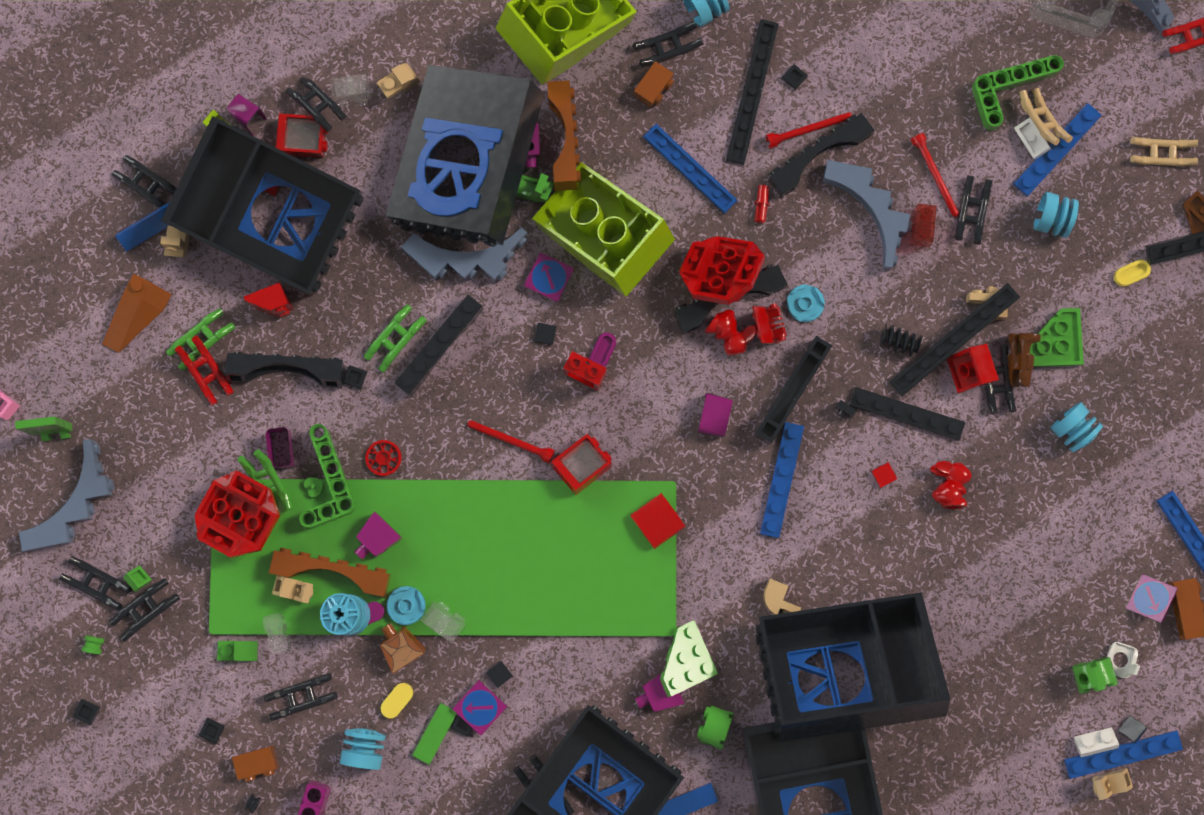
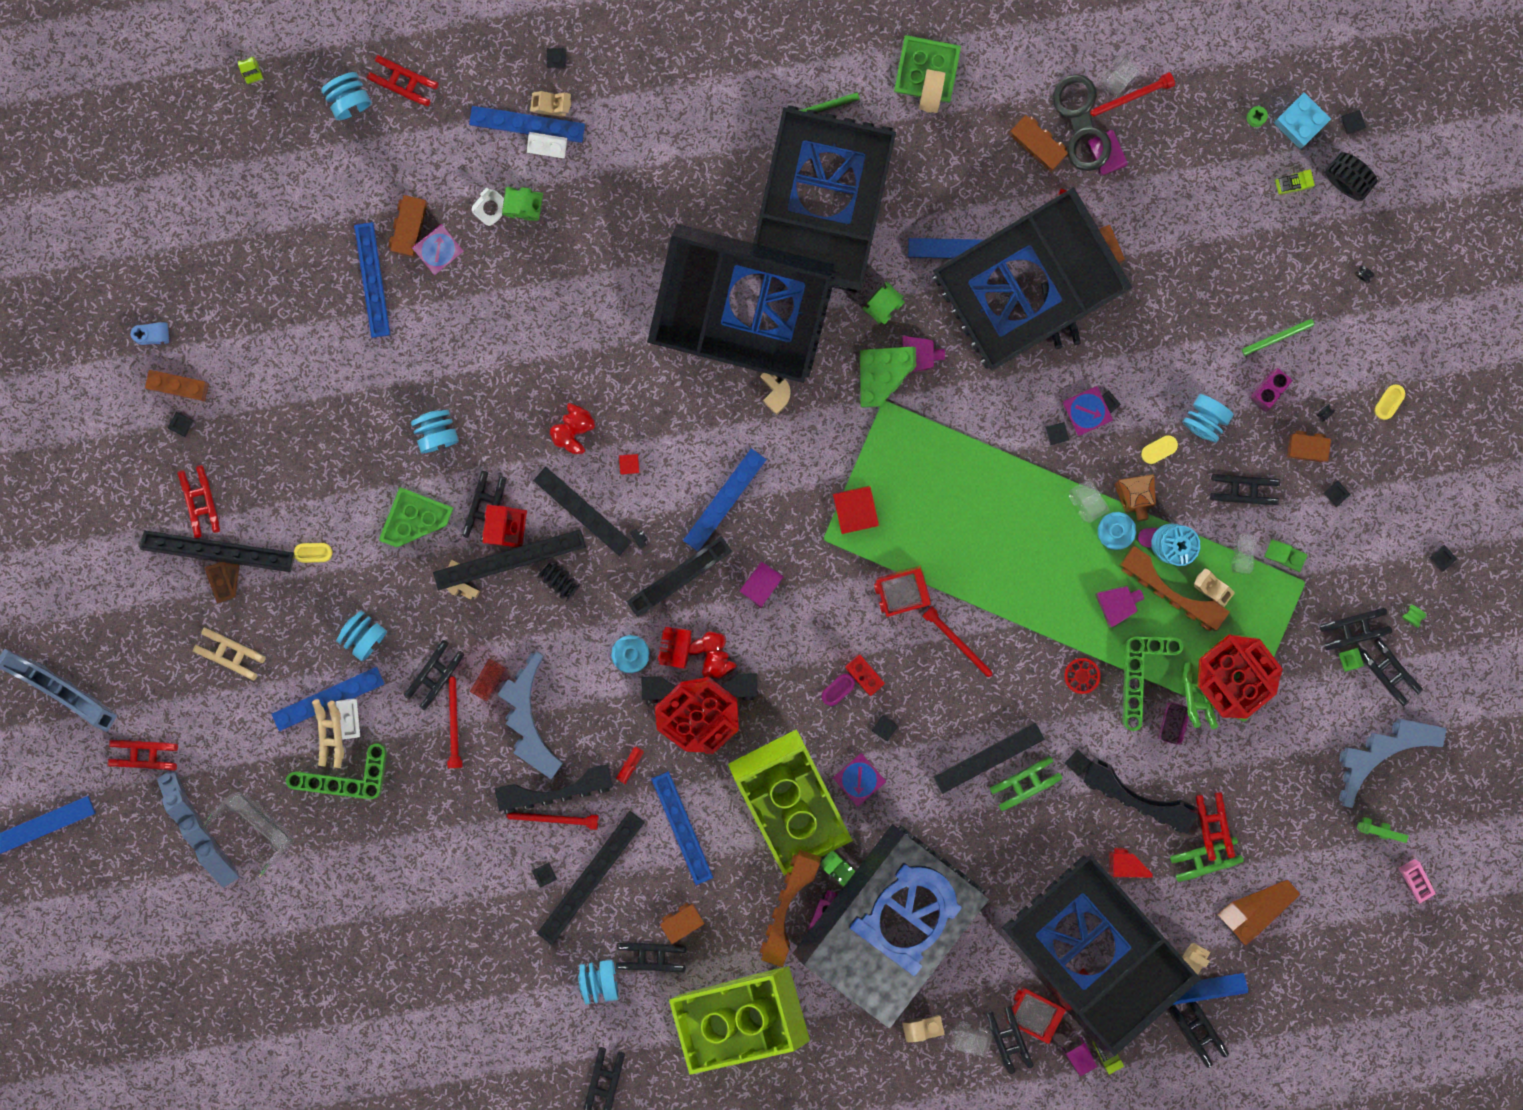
camera: 155 degrees left, 5 degrees up
bright green piece [304,477,324,498] -> none
sand blue arch [401,227,528,282] -> none
bright green tile [412,703,457,765] -> none
reddish brown piece [1007,333,1041,387] -> none
tile [1118,715,1147,744] -> none

